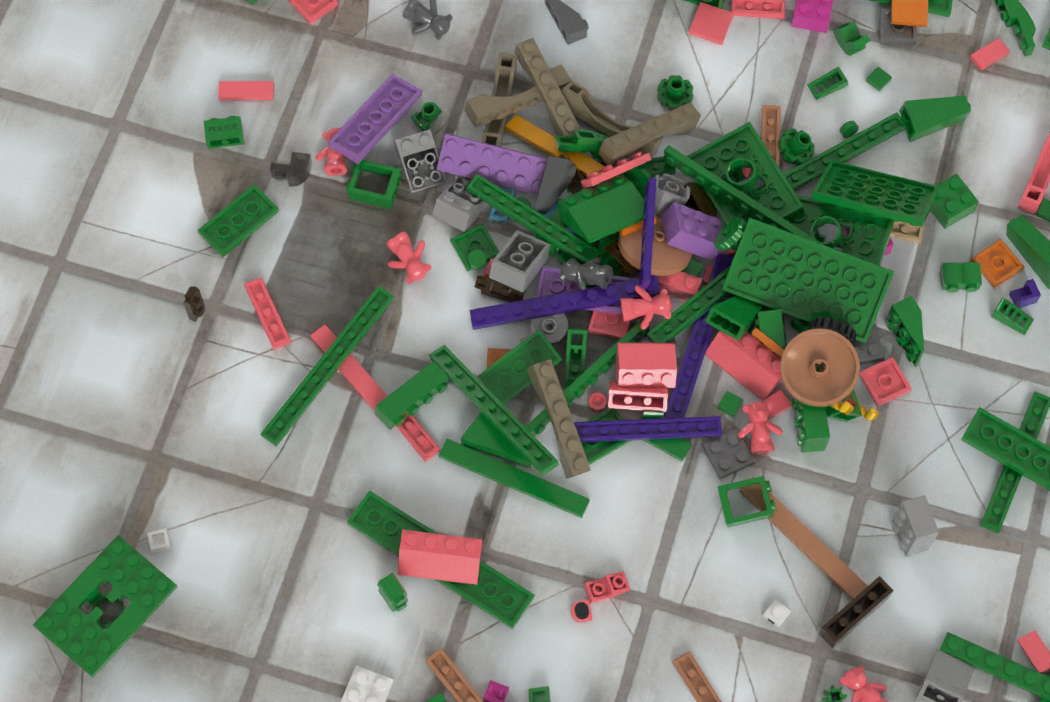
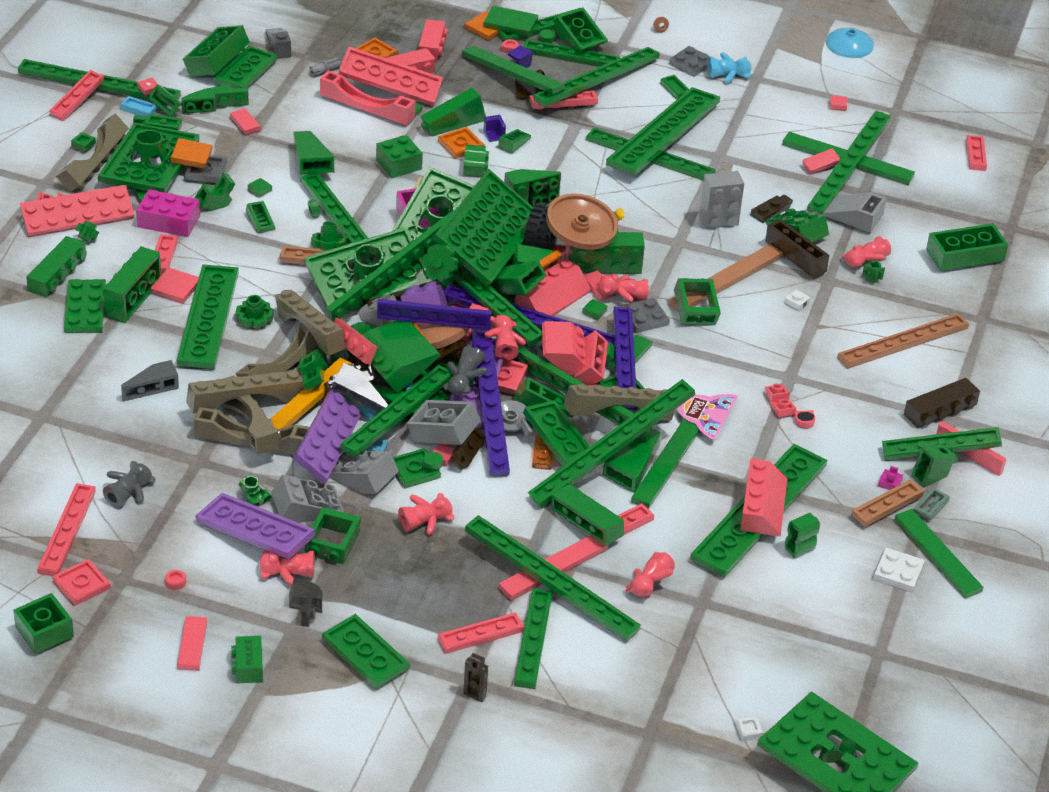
camera: 90 degrees left, 25 degrees down
green plate [811,160,940,227] -> none
none -> coral tile [165,570,186,590]
none -> green plate [177,264,239,369]
none -> green tile [514,588,553,689]
none -> coral piece [625,552,675,597]
none -> sticker [678,394,738,440]
none -> dark brown hinge [750,194,793,223]
none -> green slope [765,209,829,242]

